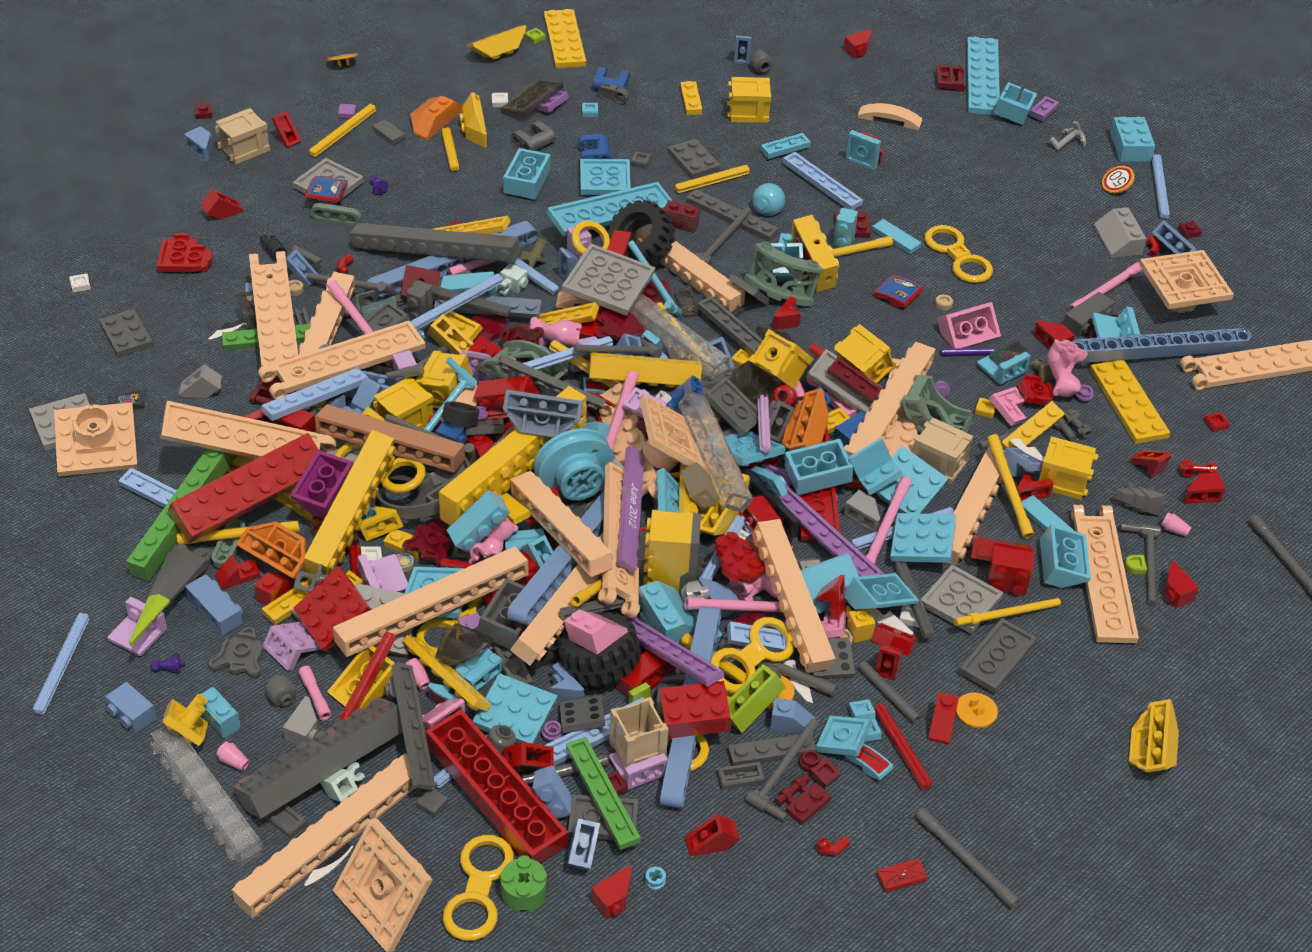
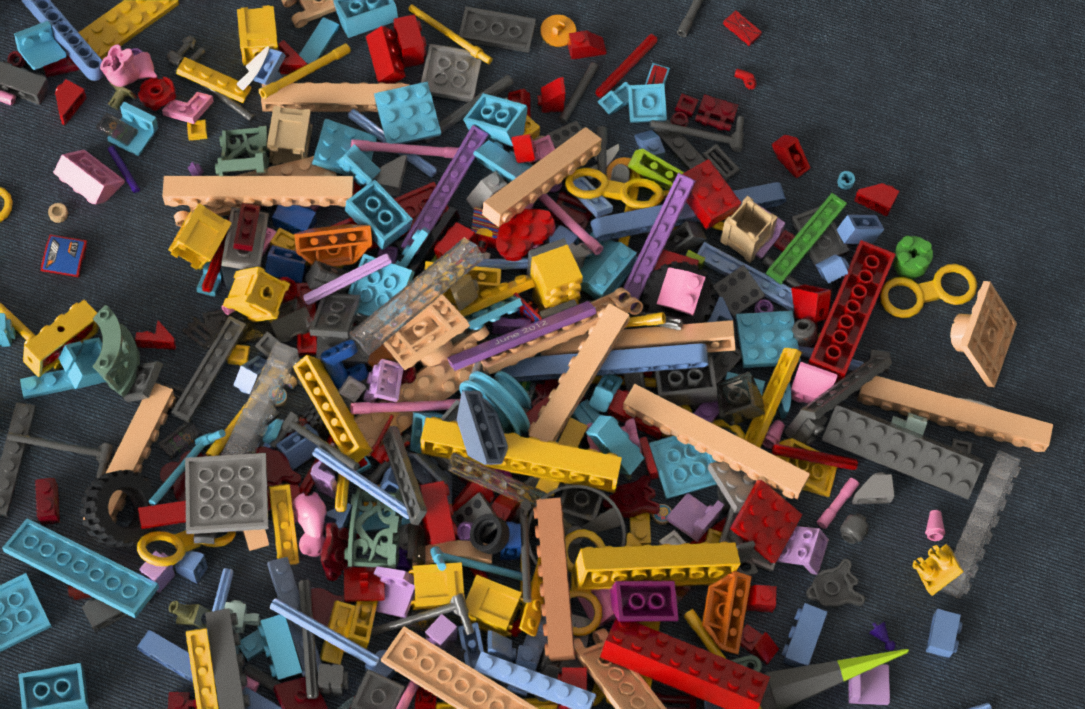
camera: 120 degrees left, 20 degrees up
medium azure brick [201,687,241,738] -> none
yellow plate [262,579,312,625] -> none

